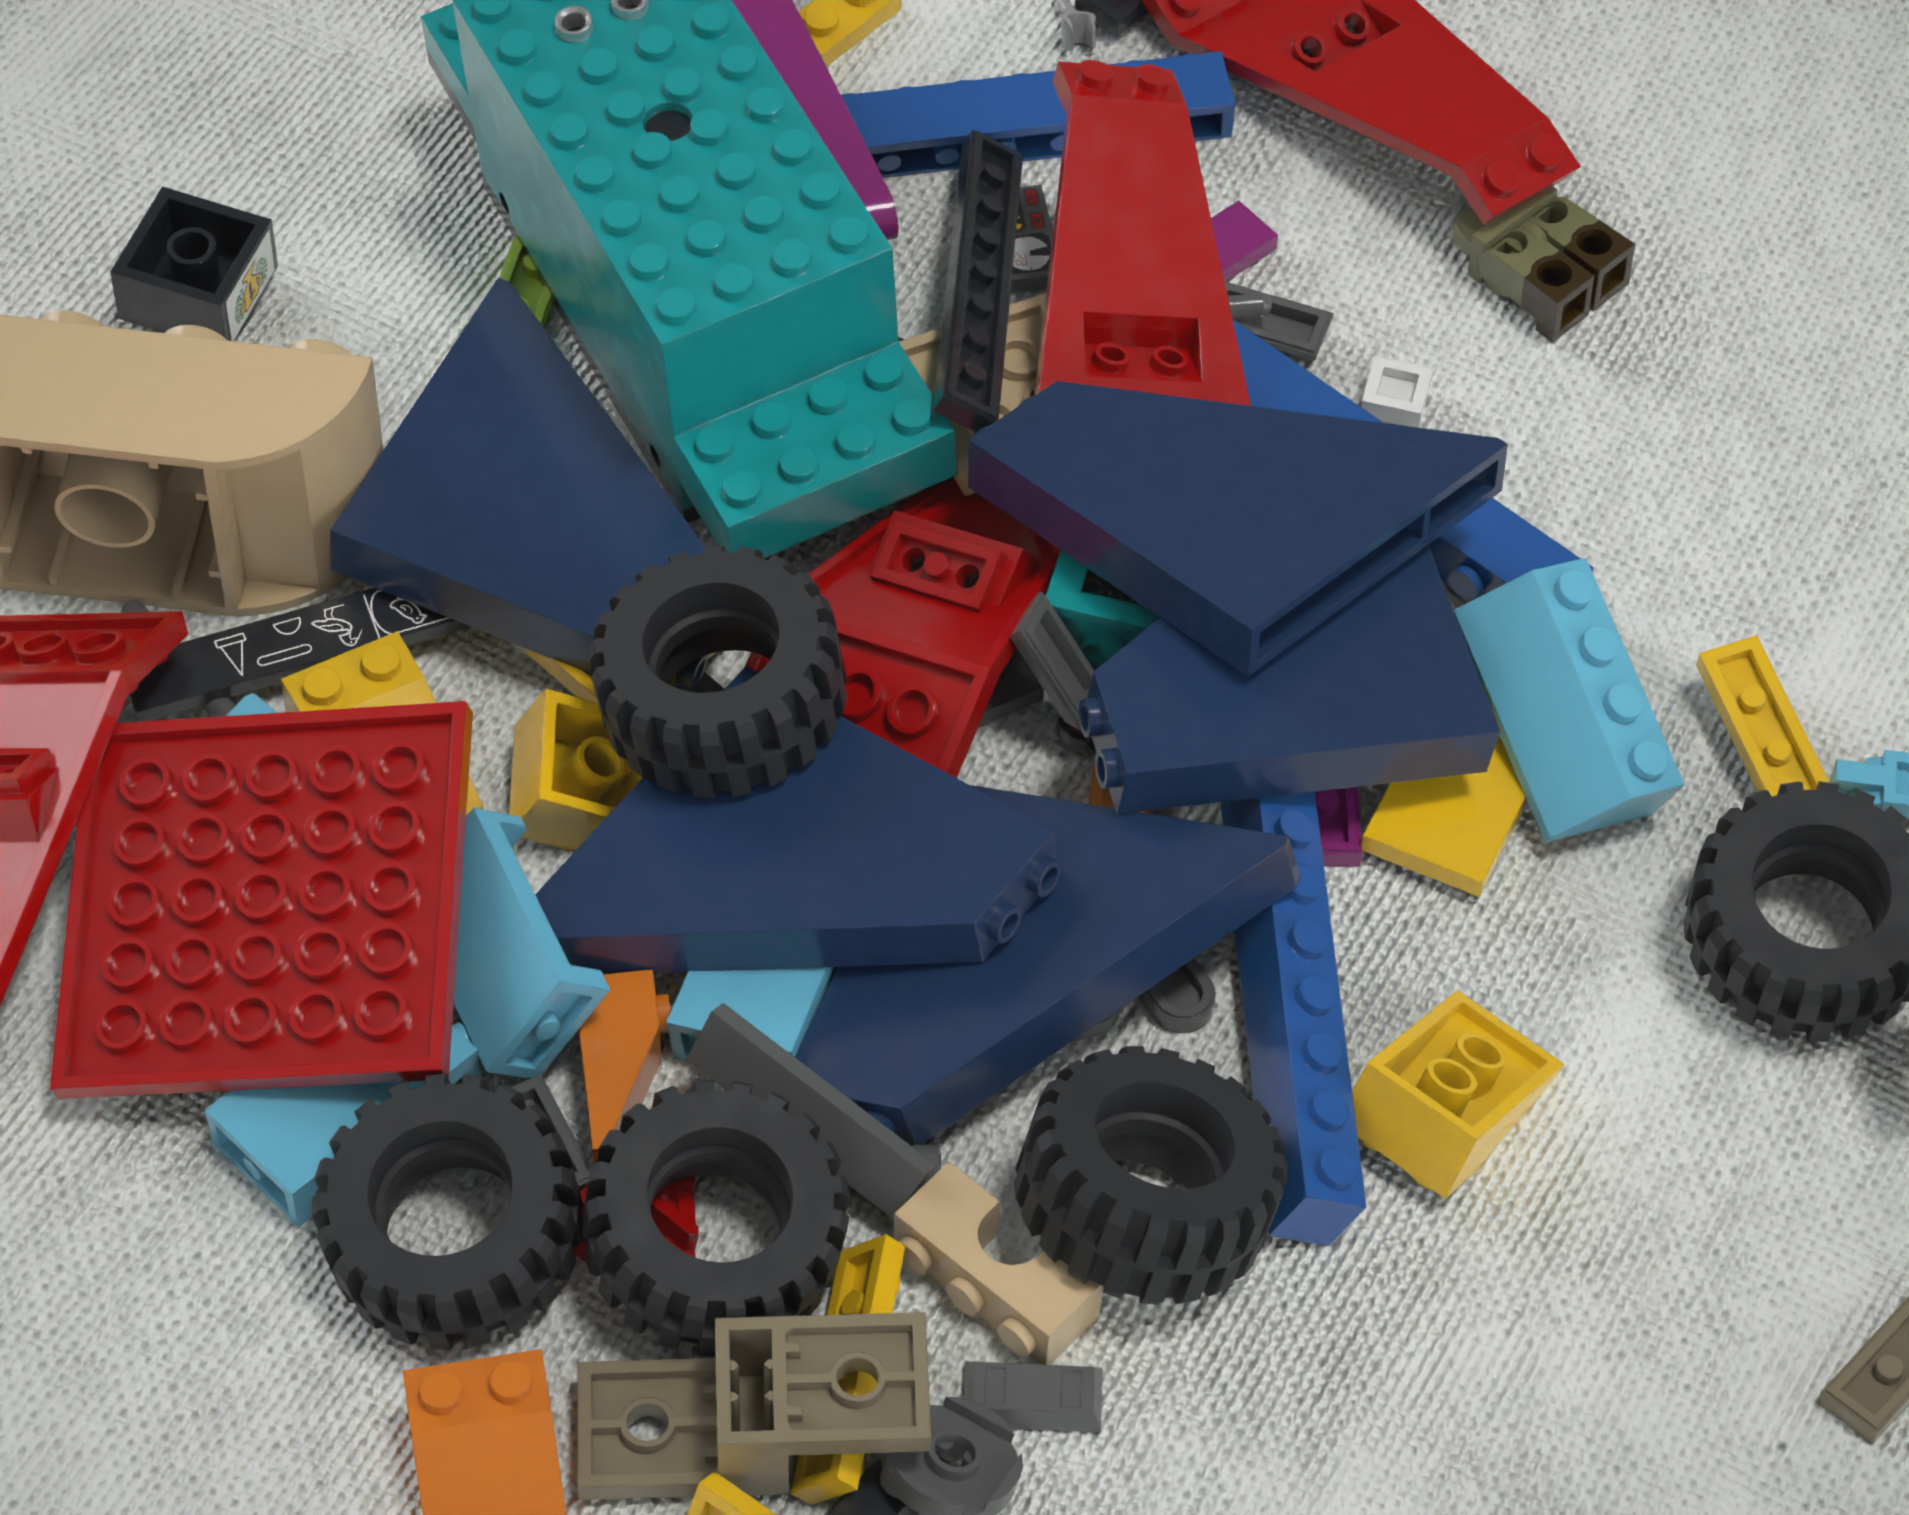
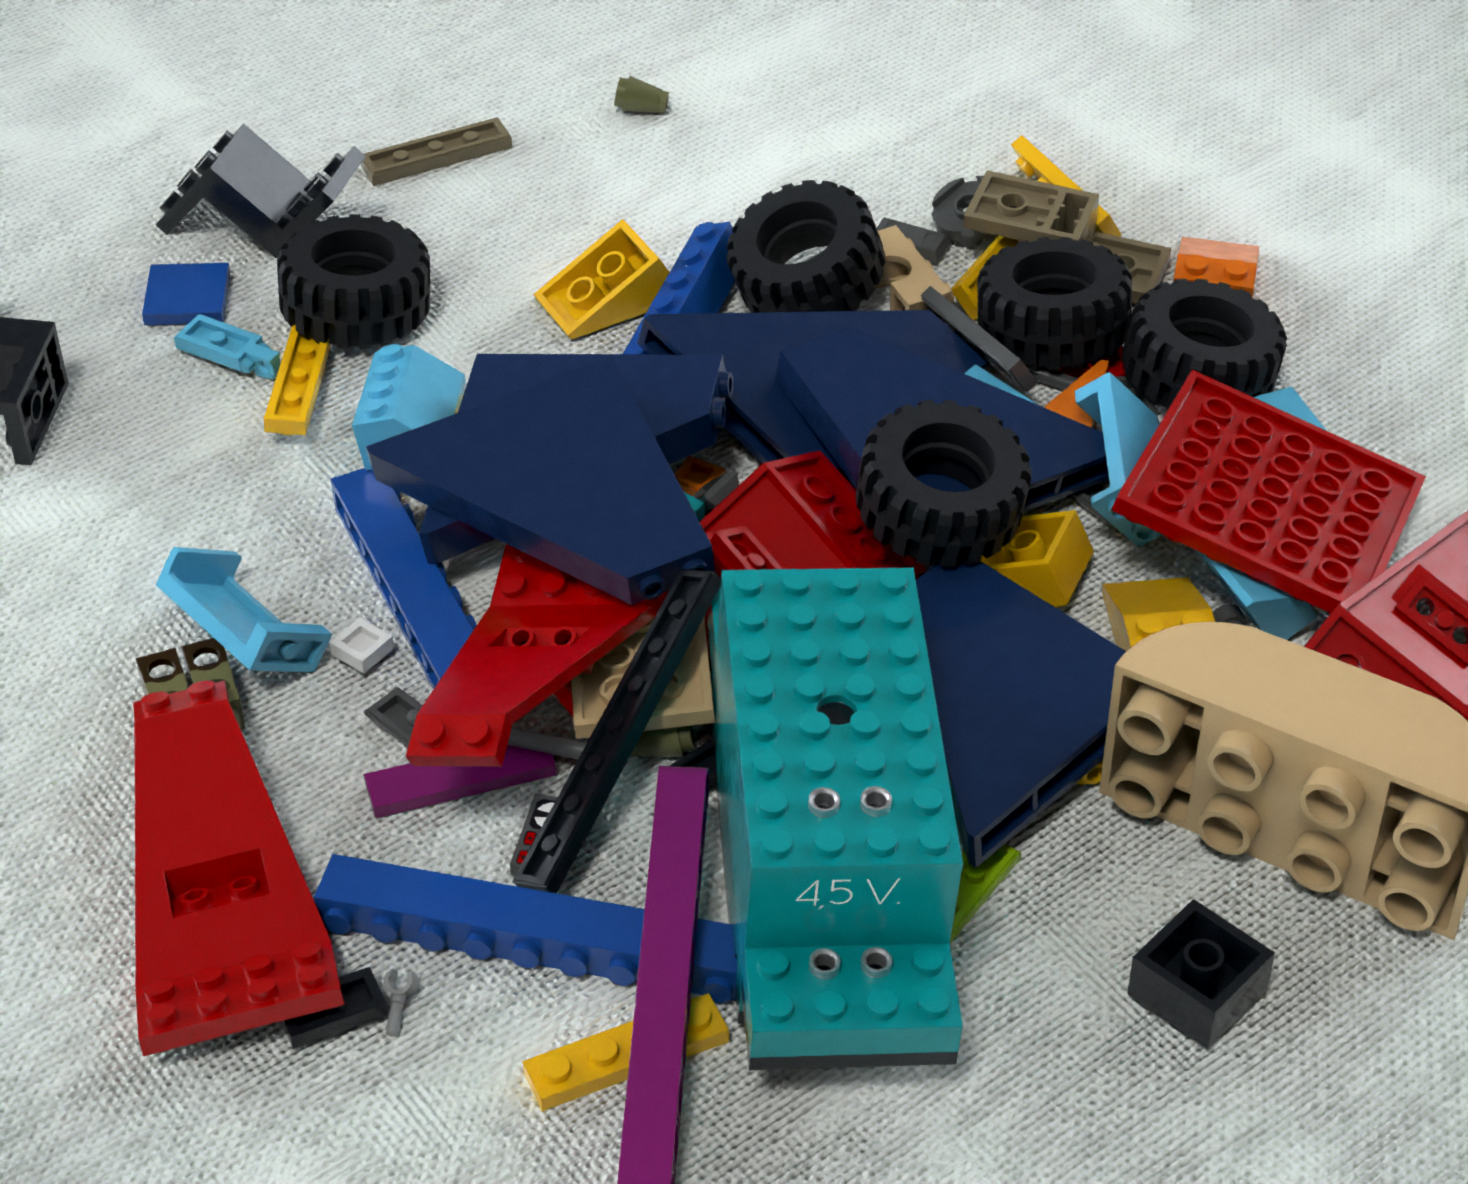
camera: 155 degrees left, 10 degrees down
none -> medium azure panel [156,547,332,672]

